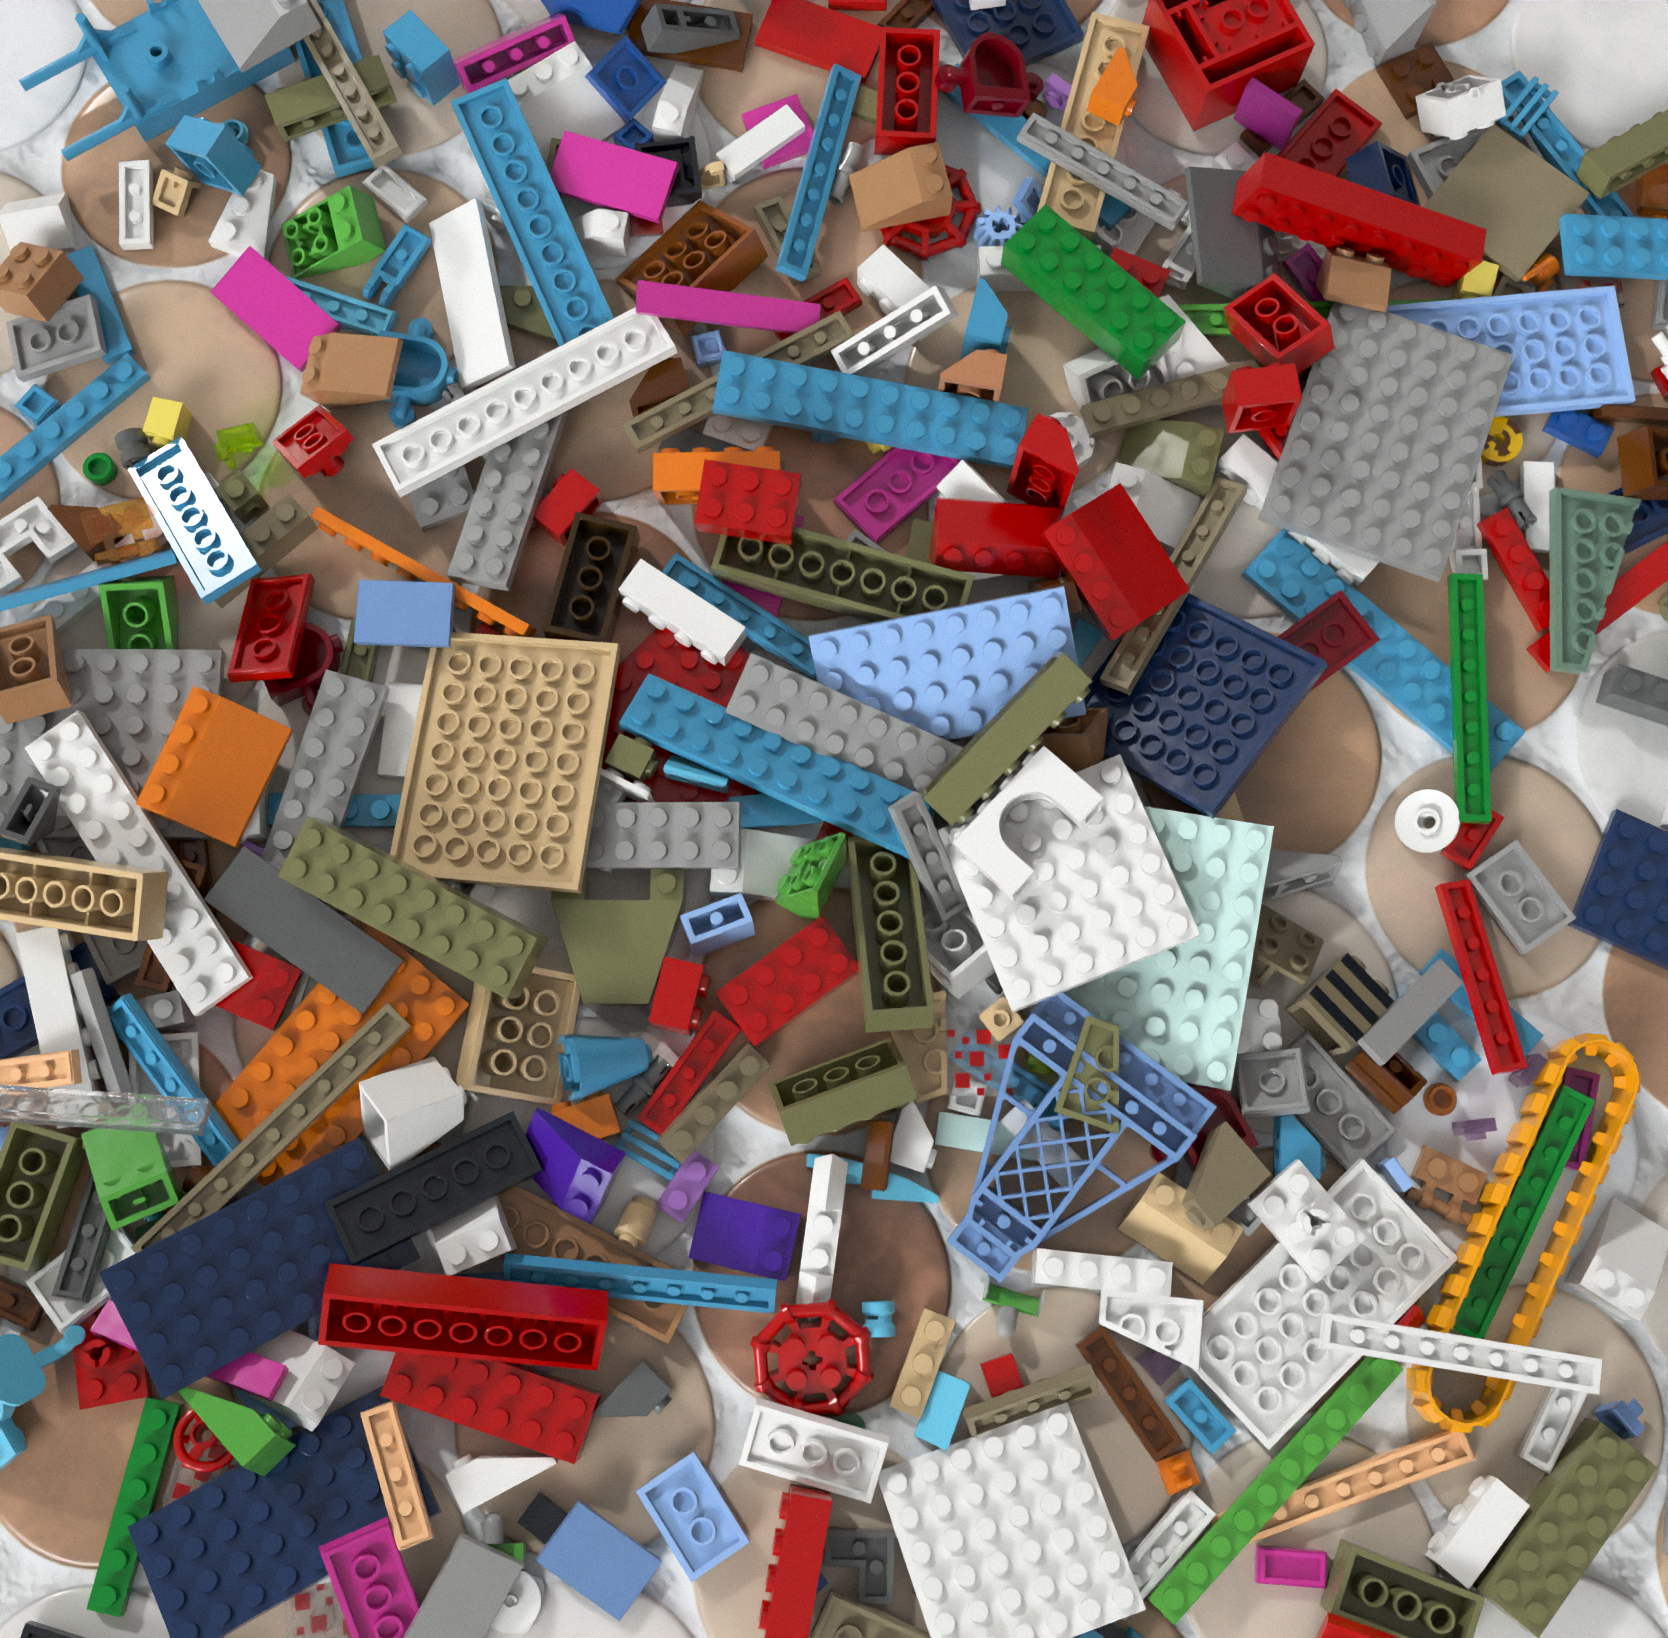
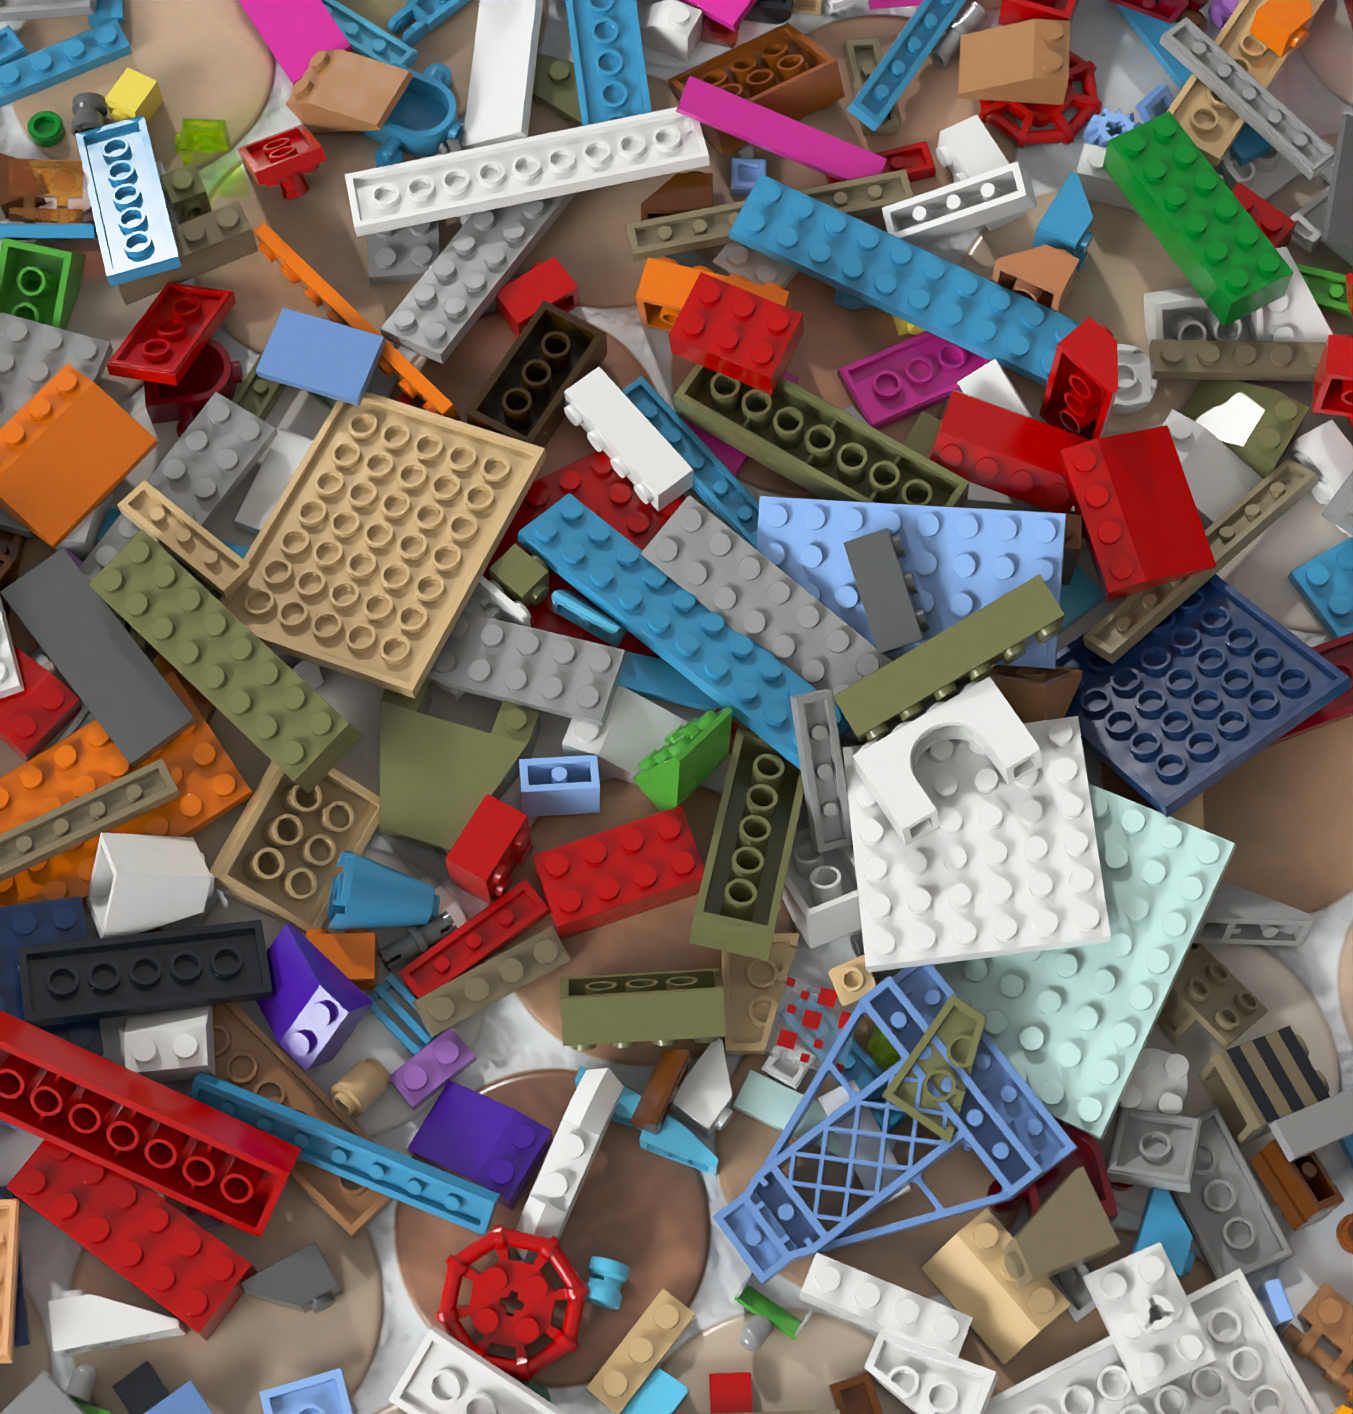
camera: 20 degrees right, 10 degrees down
none -> tan plate [117,480,253,598]
none -> dark grey brick [843,528,930,654]

